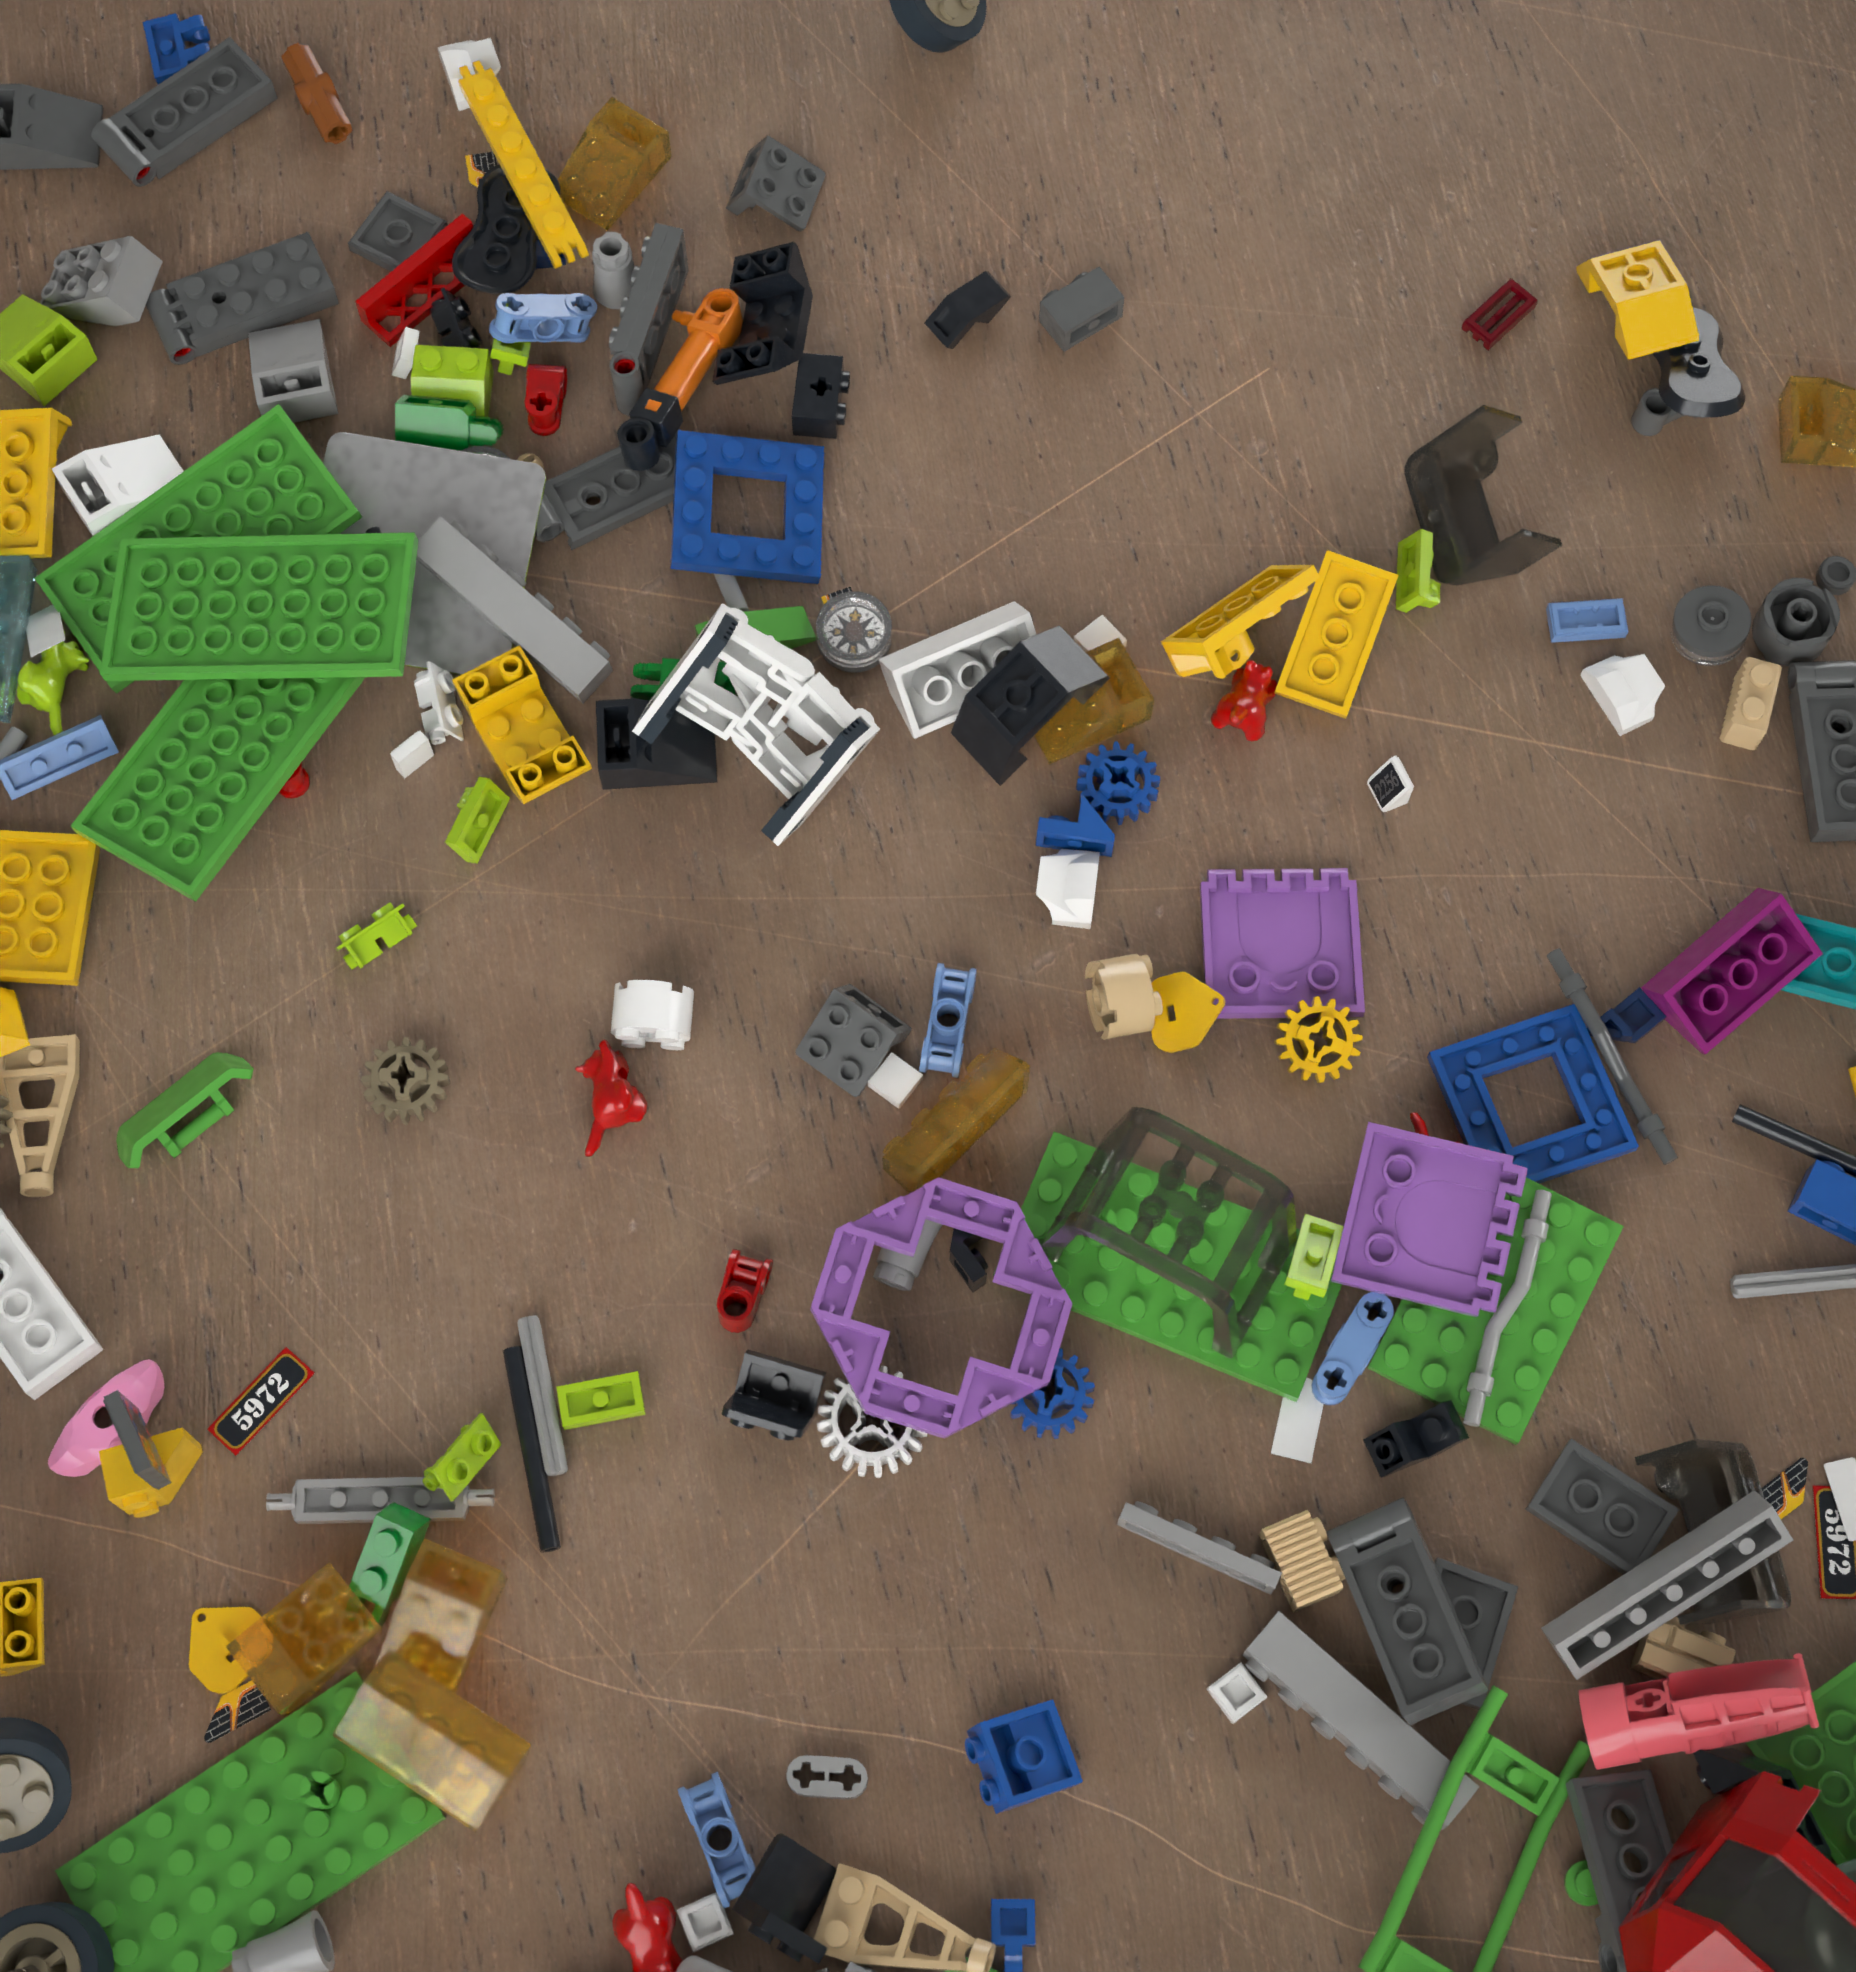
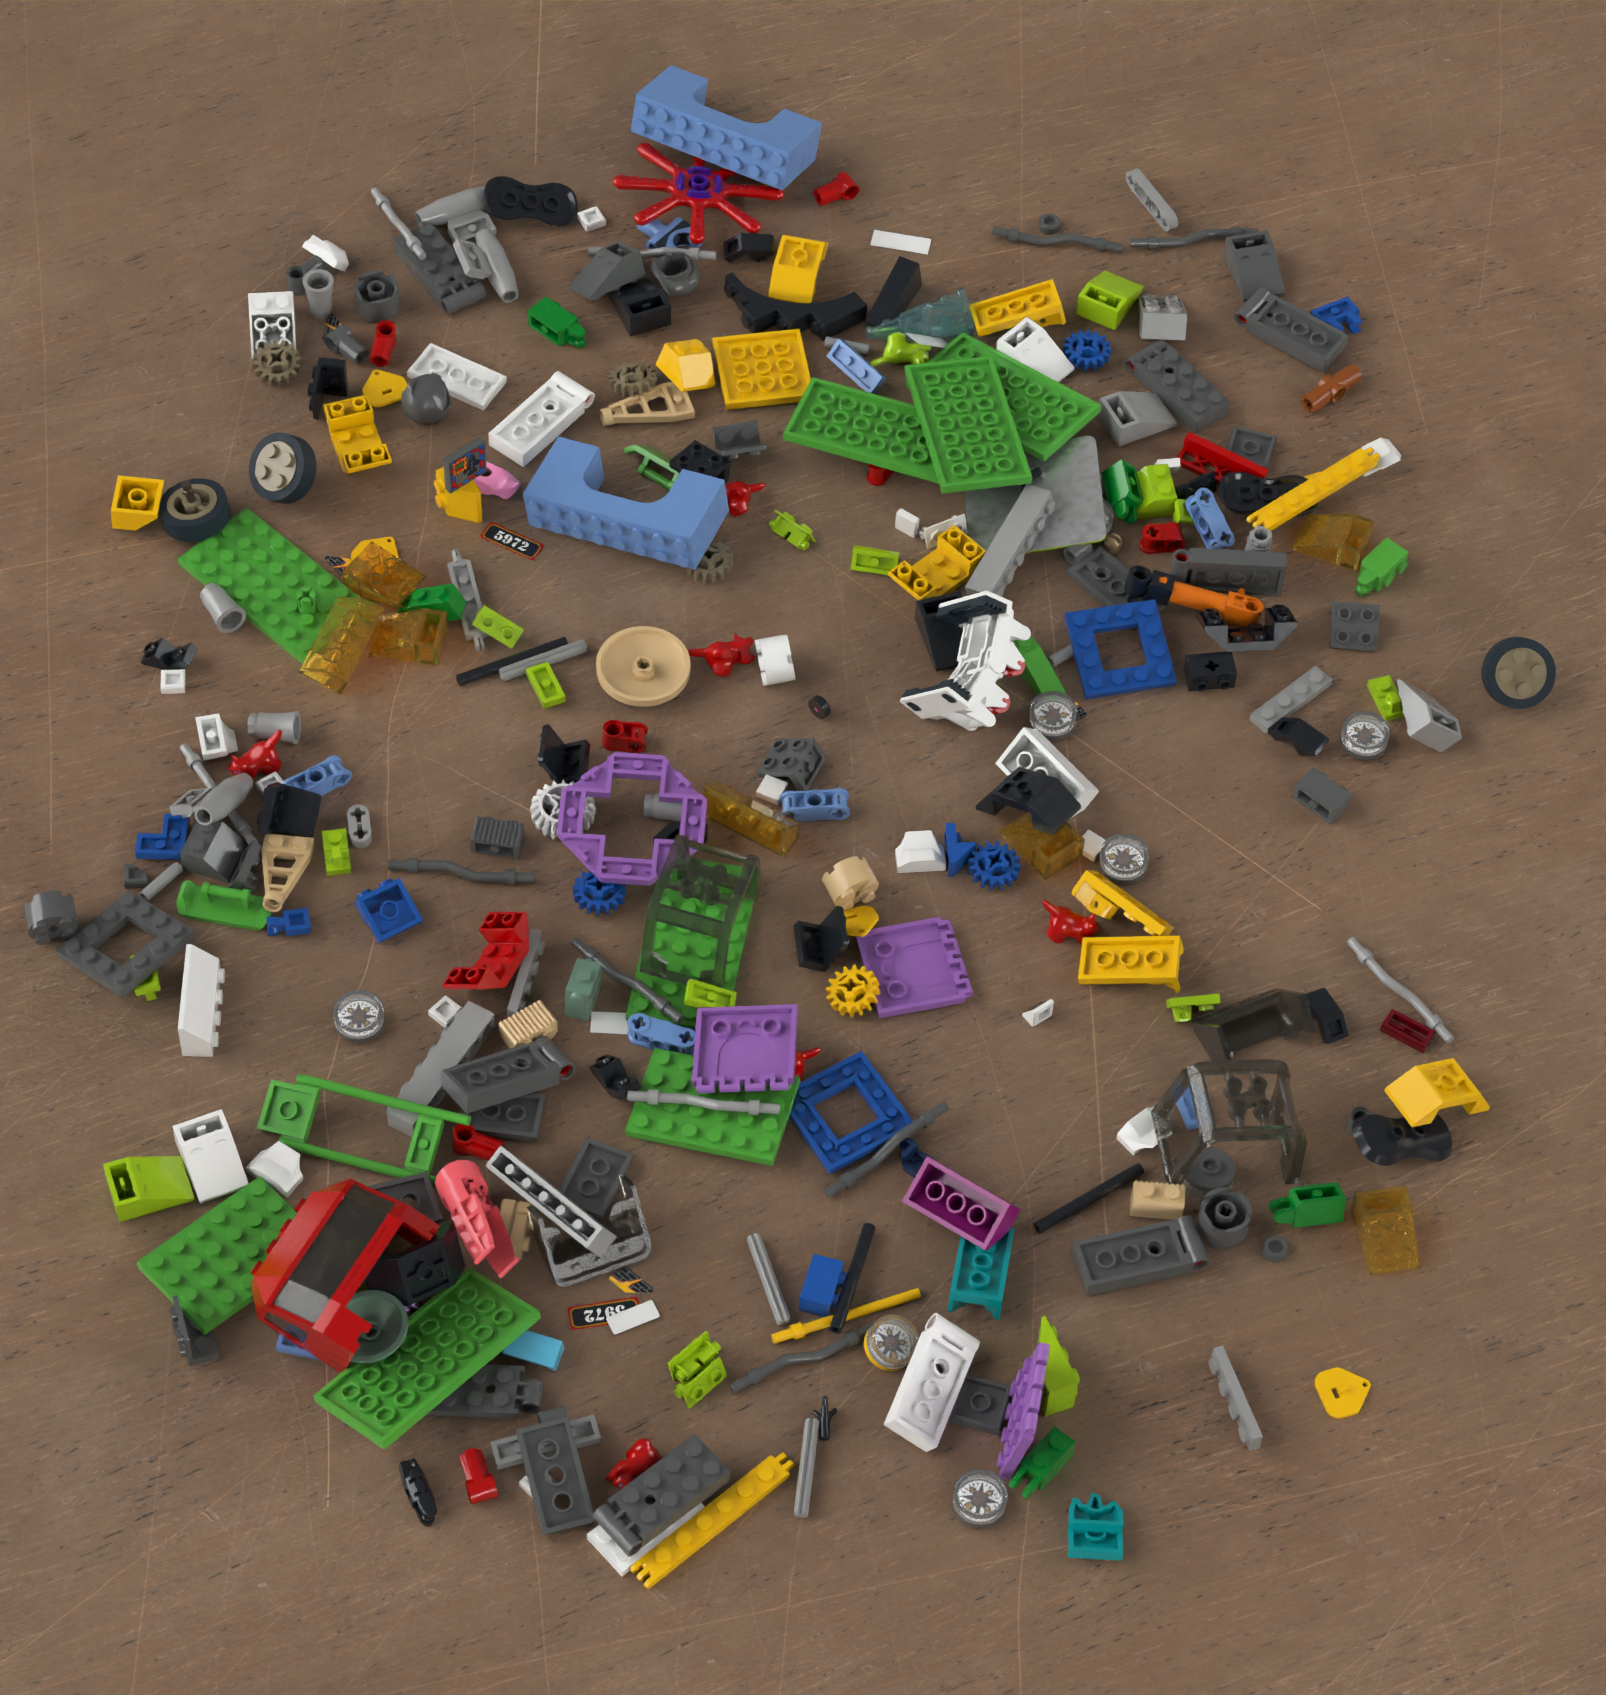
camera: 75 degrees right, 15 degrees down
none -> light grey plant [247,711,301,744]
none -> lime hinge [322,828,351,876]
none -> clear piece [333,990,385,1043]
none -> dark grey bar [388,858,535,885]
none -> red slope [442,912,529,989]
none -> red piece [452,1124,504,1161]
none -> dark grey brick [470,816,525,859]
none -> medium blue arch [523,437,729,570]
none -> sand green torso [564,958,603,1022]
none -> dark grey bar [571,937,684,1024]
none -> tan dish [596,626,691,707]
none -> black bracket [669,440,731,484]
none -> dark grey bracket [712,420,767,459]
none -> red animal [725,481,766,516]
none -> black bracket [793,906,849,972]
none -> black tile [808,695,831,719]
none -> black piece [1033,1163,1144,1234]
none -> blue gear [1063,329,1112,372]
none -> clear piece [1099,834,1149,884]
none -> clear smoke windscreen [1151,1059,1307,1185]
none -> light grey plate [1249,666,1332,734]
none -> green hinge [1268,1182,1346,1228]
none -> black slope [1302,988,1349,1044]
none -> clear piece [1340,711,1390,760]
none -> light grey bar [1347,937,1454,1044]
none -> bright green hinge [1355,537,1408,597]
none -> lime hinge [1367,675,1405,722]
none -> light grey slope [1397,679,1462,752]

